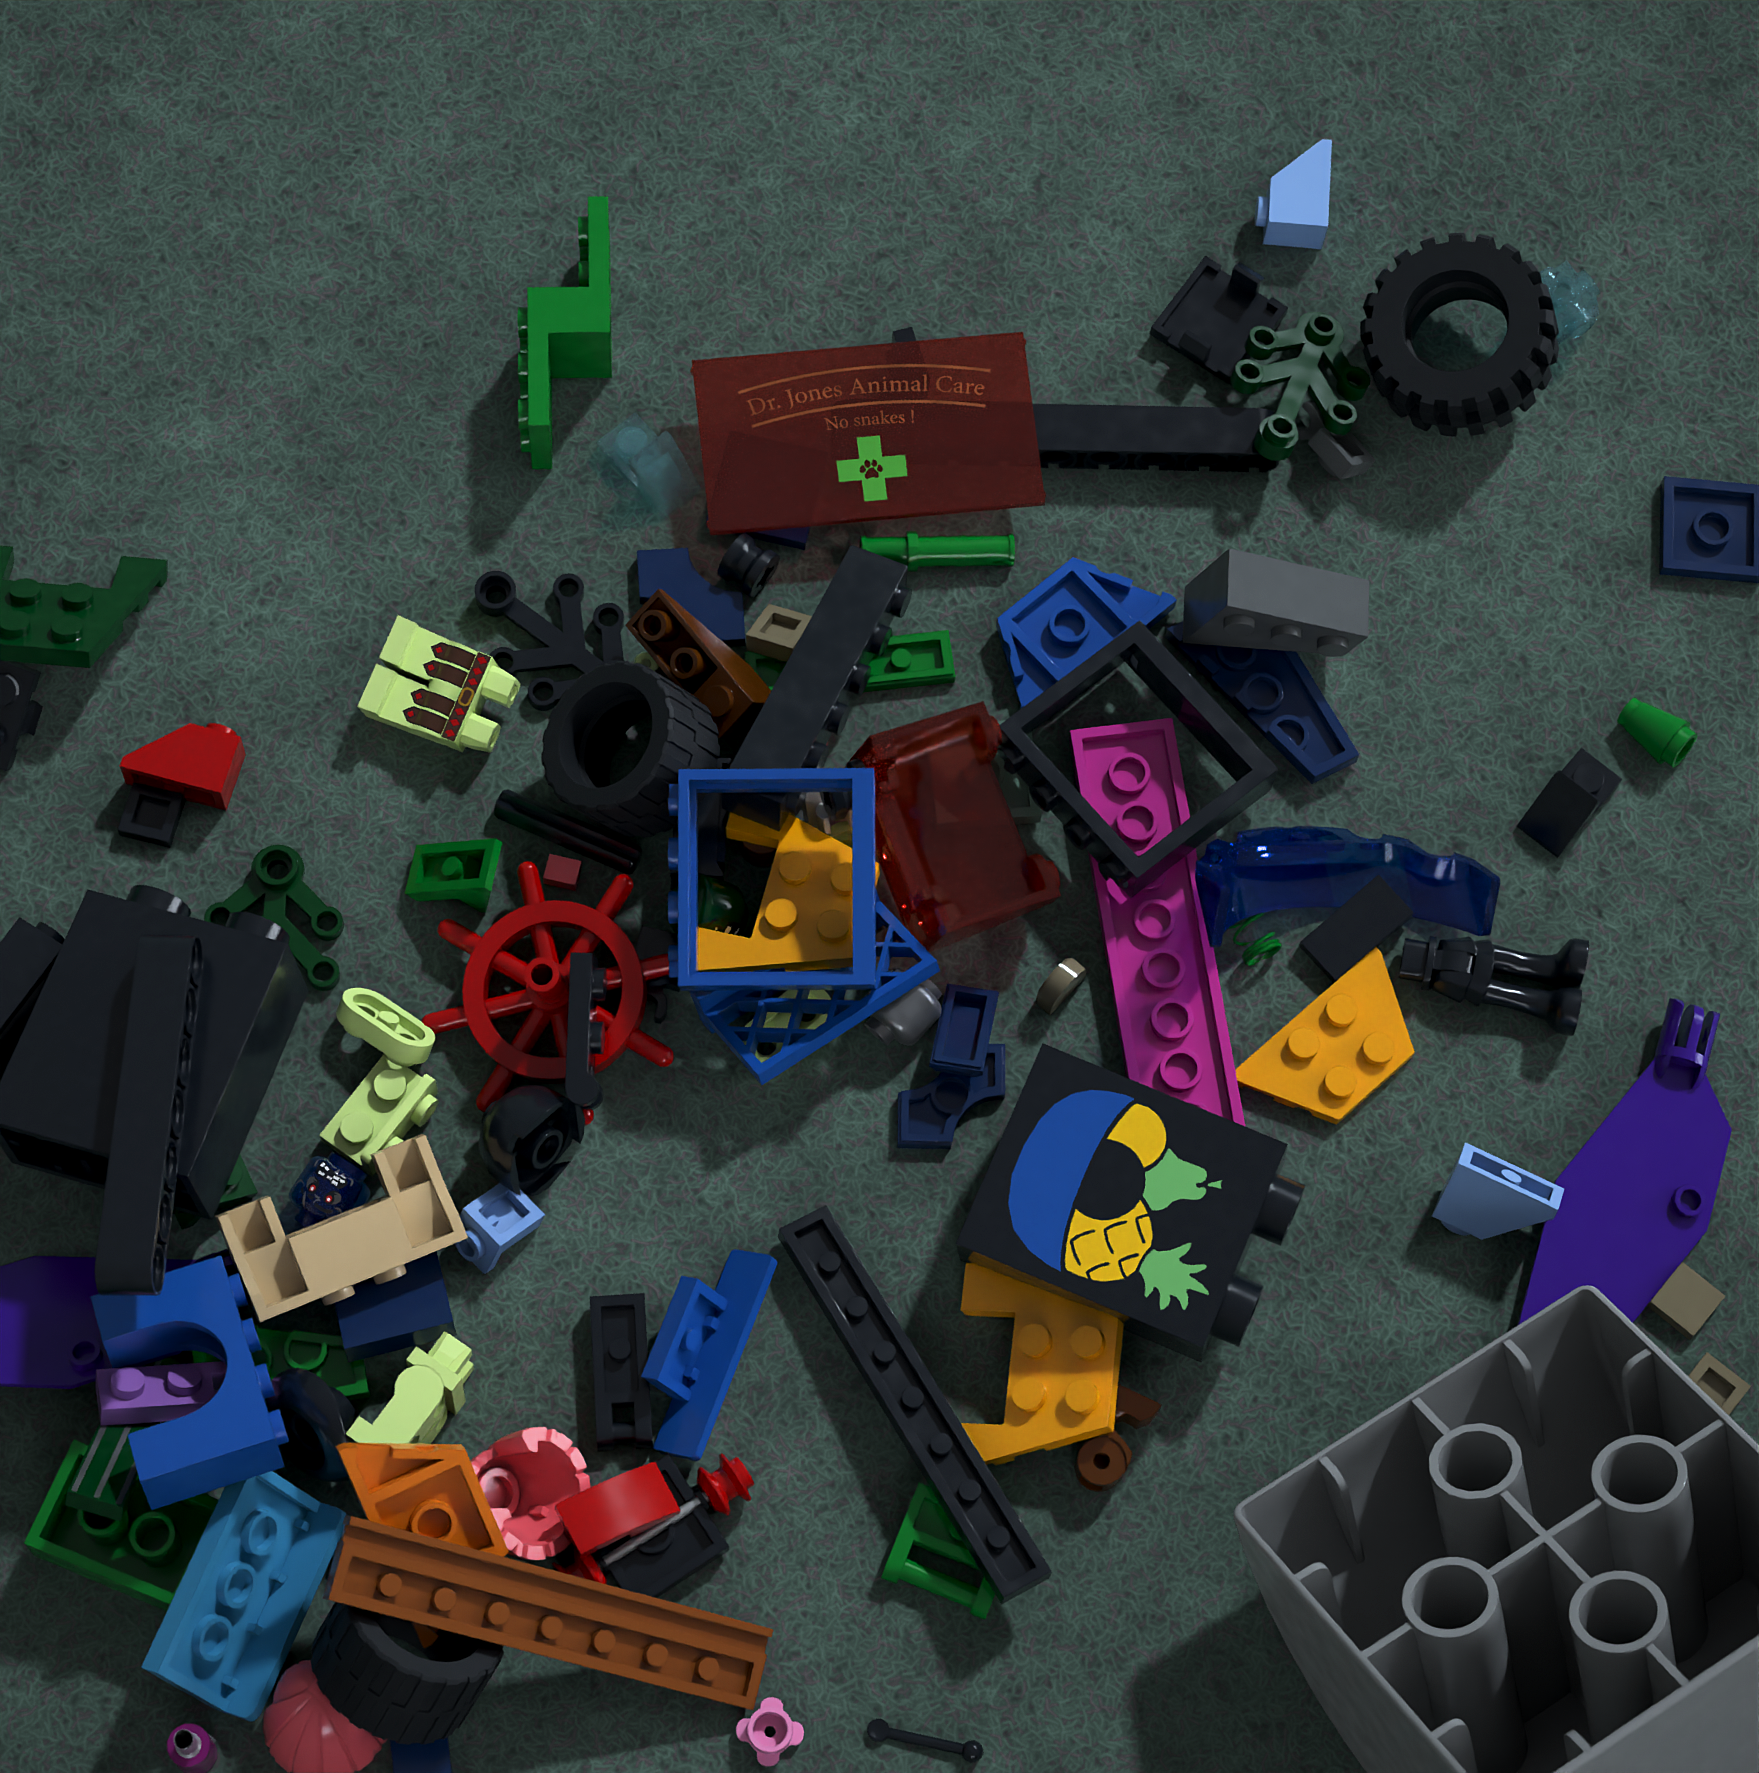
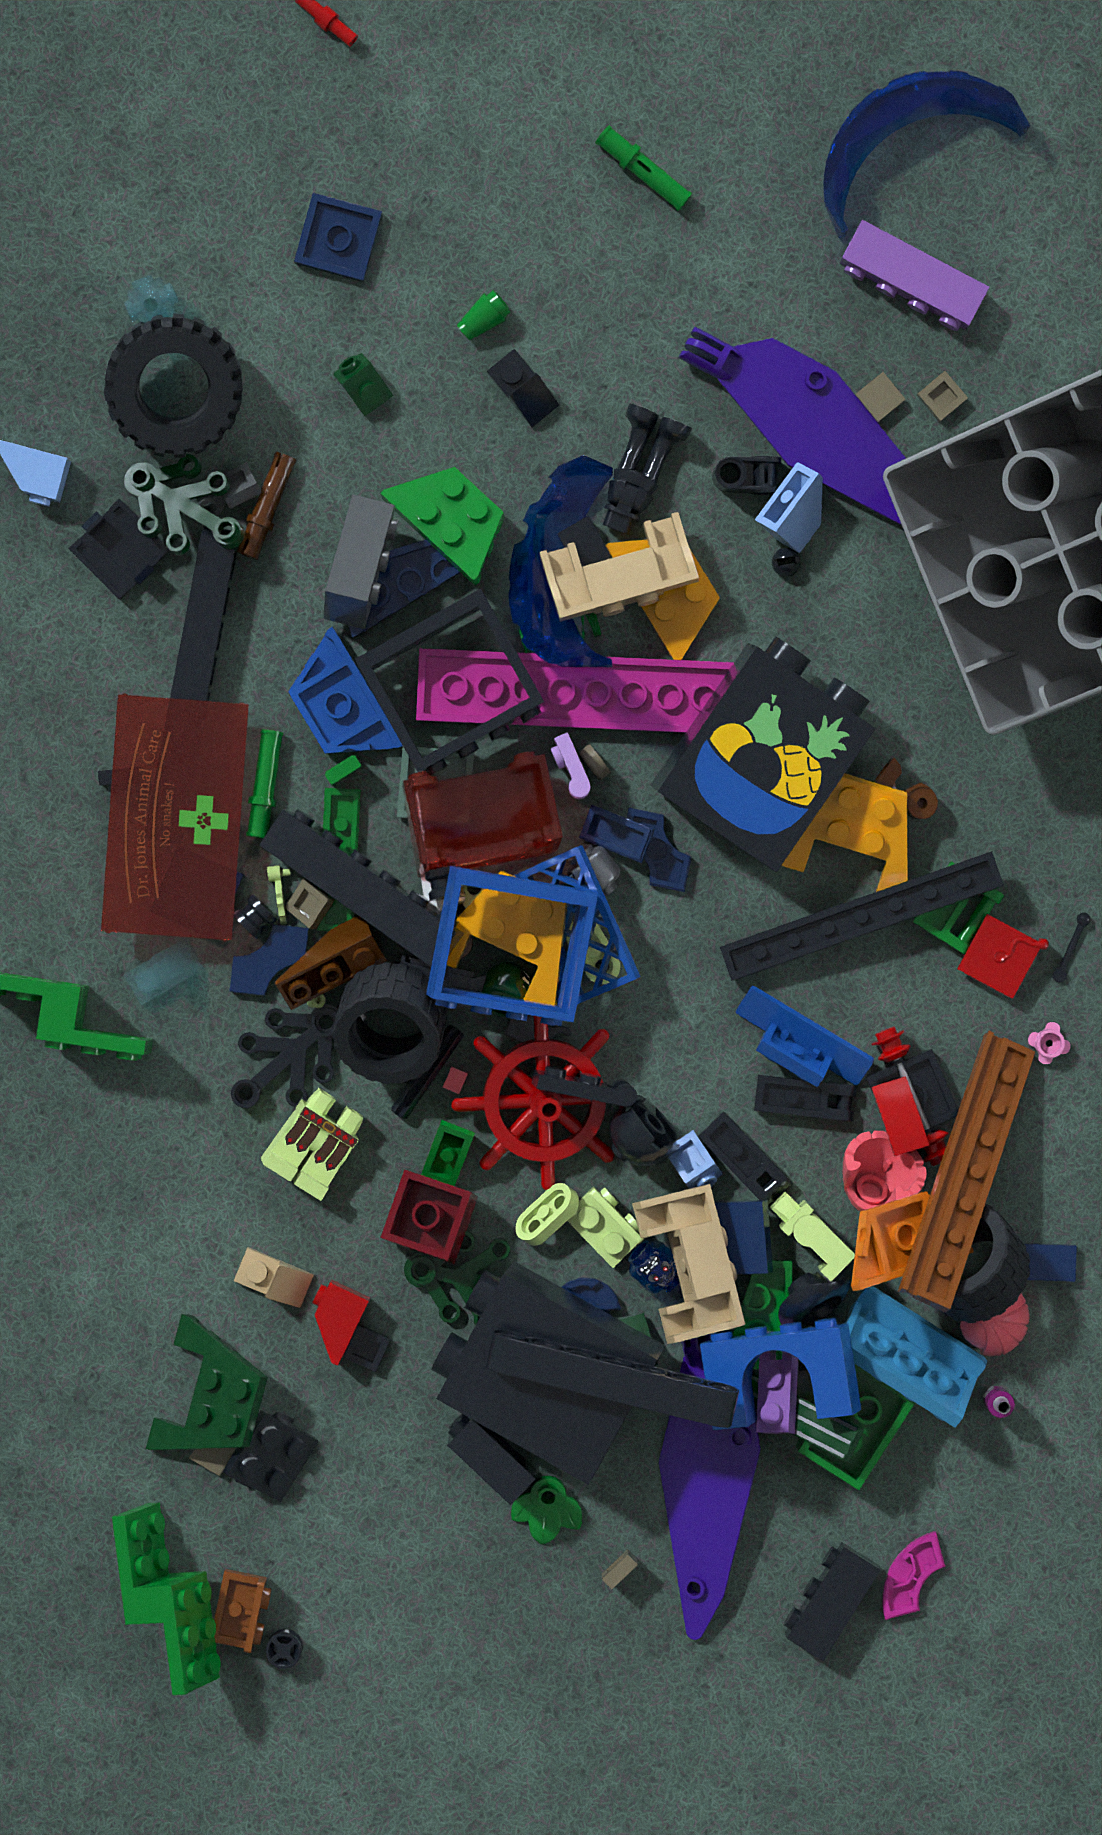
camera: 70 degrees left, 20 degrees up
none -> tan slope [234,1247,314,1308]
none -> reddish brown pin [236,452,297,560]
none -> yellowish green piece [267,865,291,925]
none -> green tile [325,755,363,786]
none -> dark green bracket [333,353,394,416]
none -> green wing [380,467,505,586]
none -> dark red brick [380,1169,478,1264]
none -> tan bracket [540,512,699,622]
none -> lavender plate [551,732,590,799]
none -> dark blue tile [561,1277,621,1311]
none -> black plate [698,1111,793,1207]
none -> black piece [712,456,781,495]
none -> black hinge [772,548,801,577]
none -> red hat [957,914,1049,999]

